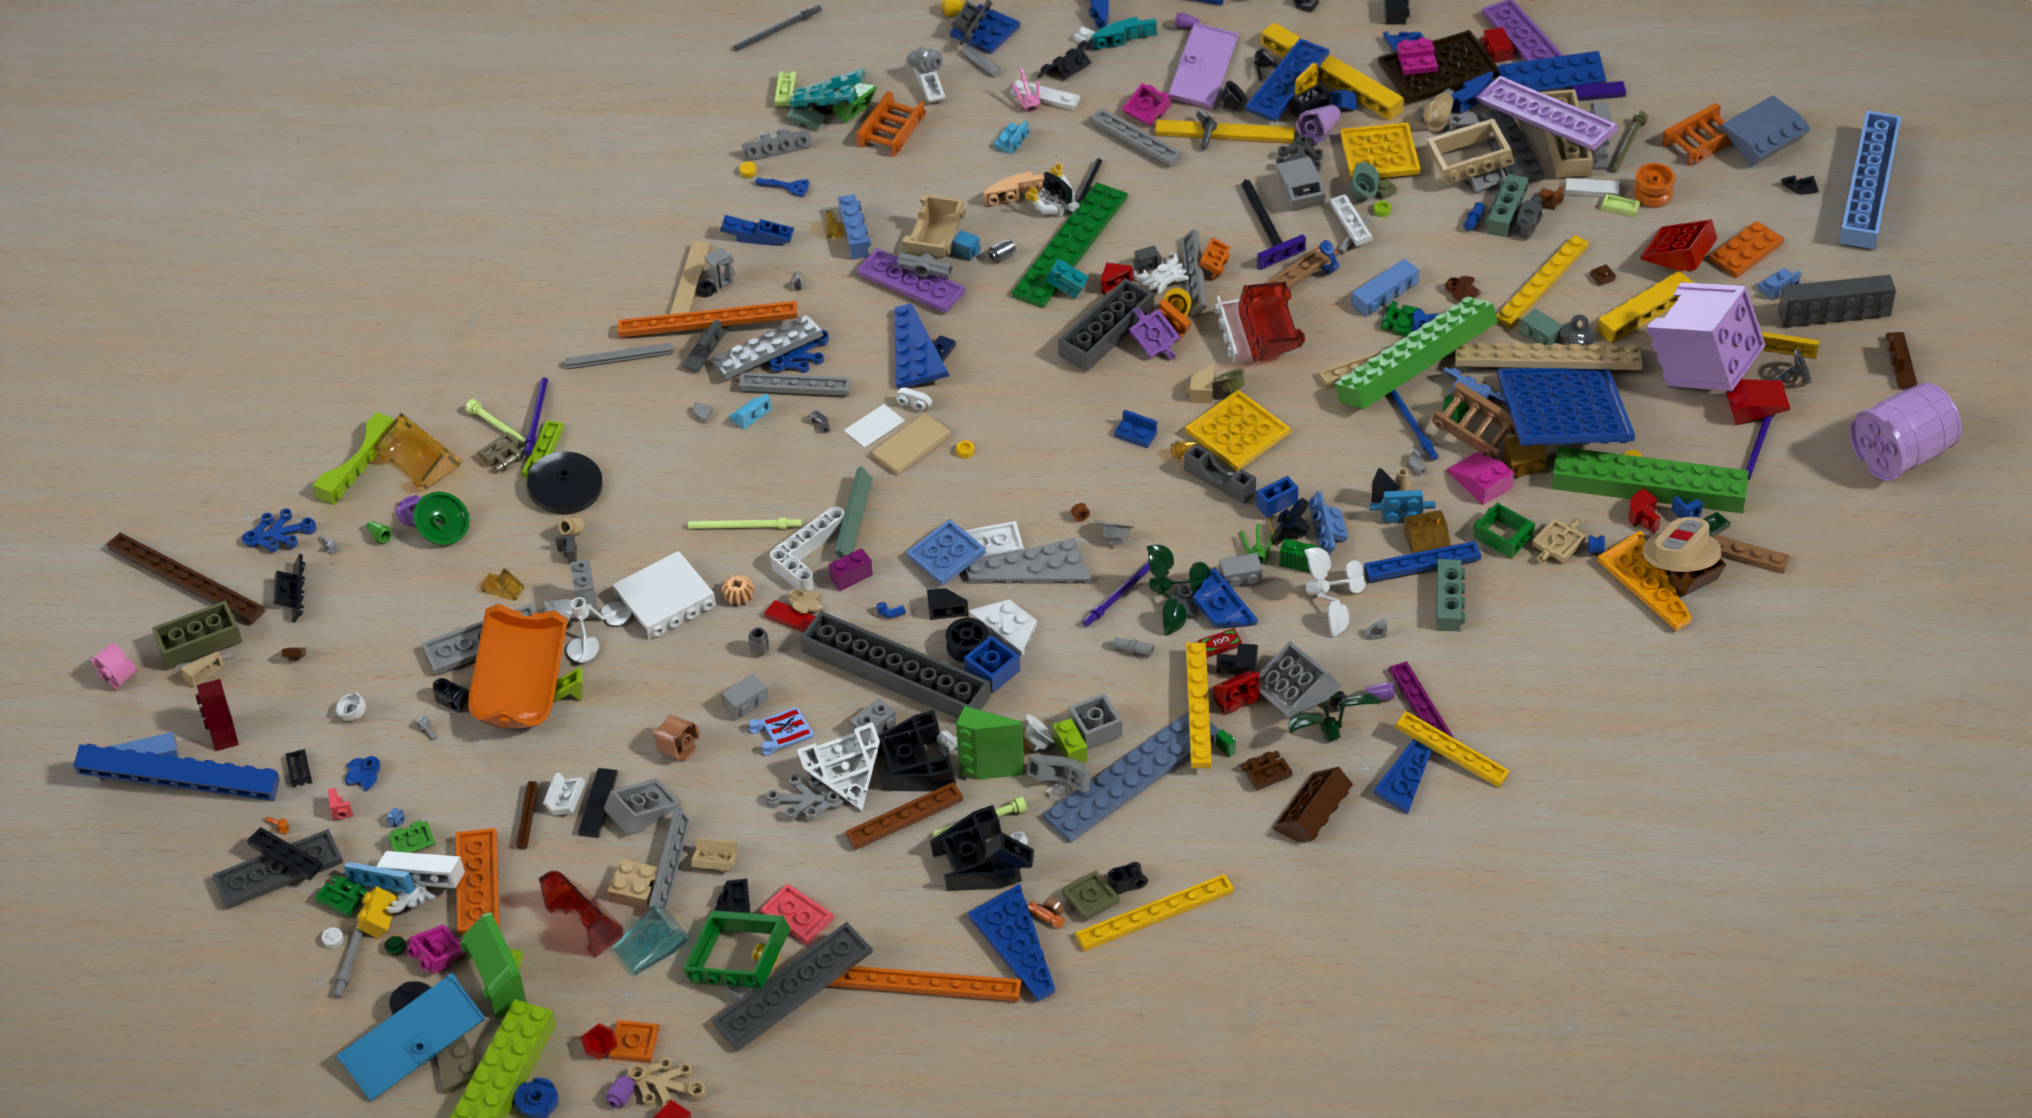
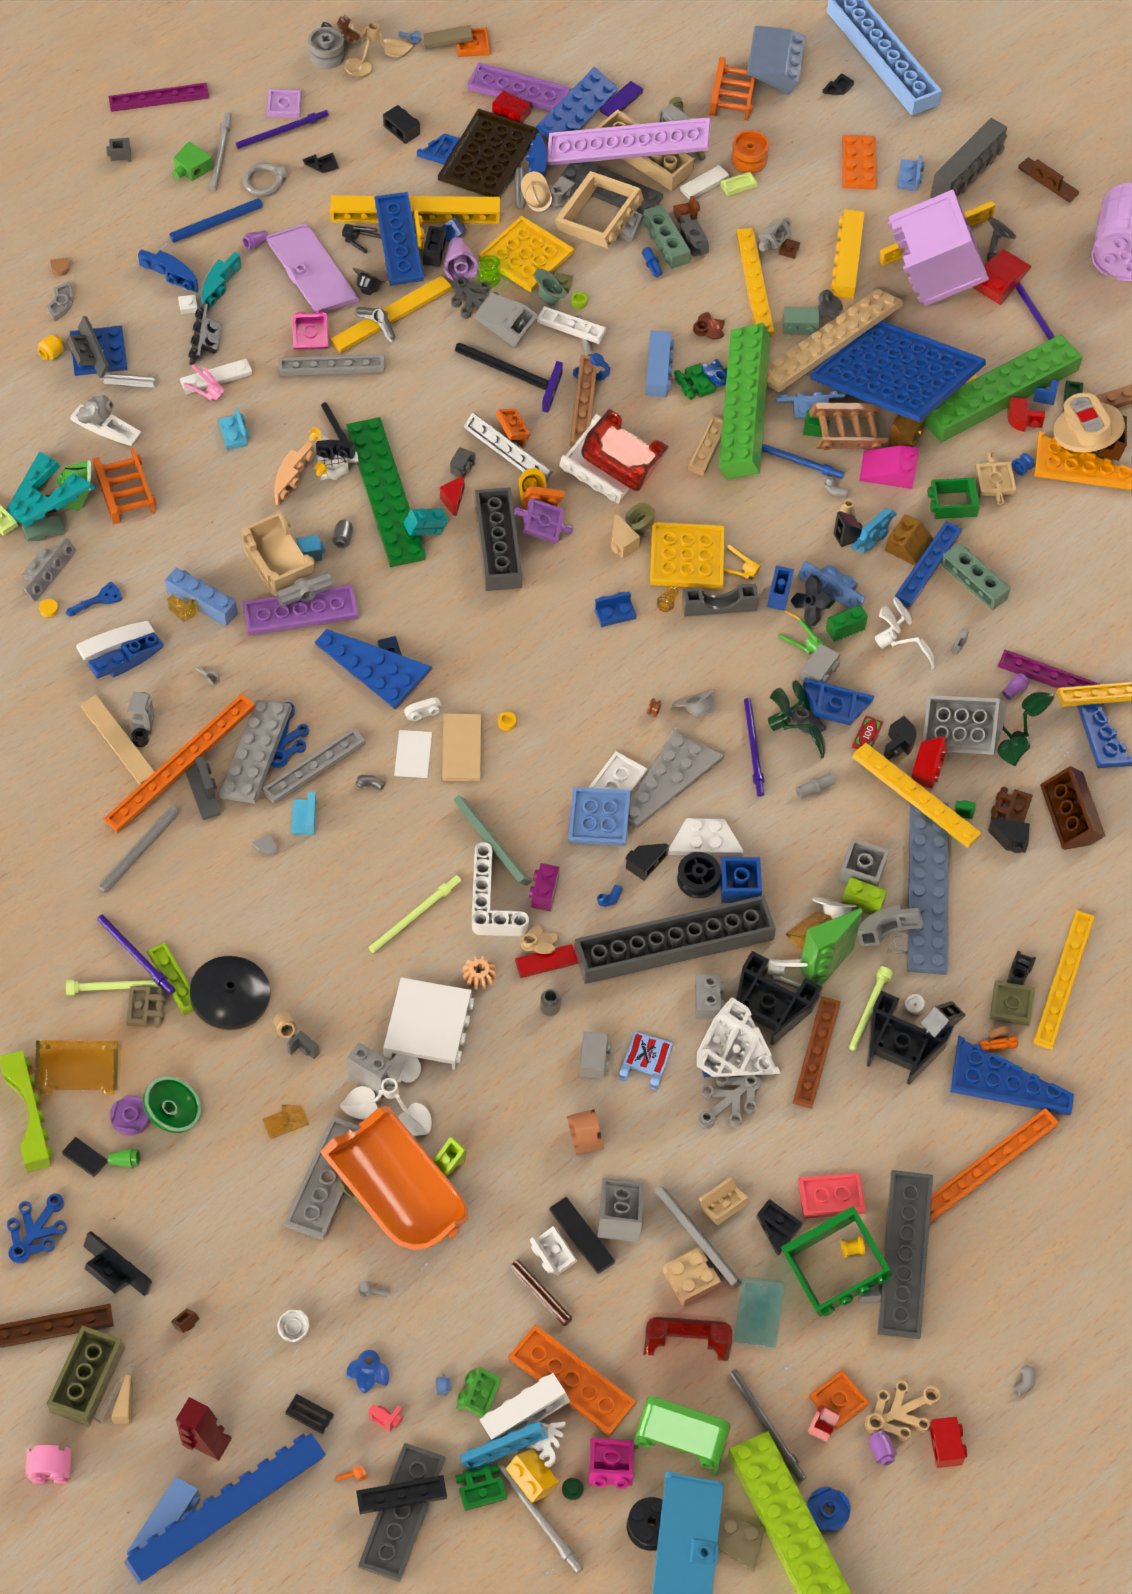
camera: 50 degrees left, 10 degrees up
light grey hand [319,535,339,554] -> none
white tile [322,928,344,949] -> none
black piece [433,678,470,712] -> none
white animal [1133,253,1189,294] -> none
dark pink plate [1397,38,1438,75] -> none
red slope [1640,219,1717,272] -> none
none -> black tile [62,1137,108,1177]
none -> white slope [76,621,154,660]
none -> clear neon green wheel [478,255,500,288]
none -> yellow plant [723,545,761,579]
none -> dark grey bar [729,1369,806,1482]
none -> light grey piece [758,217,791,251]
none -> black slope [988,819,1030,853]

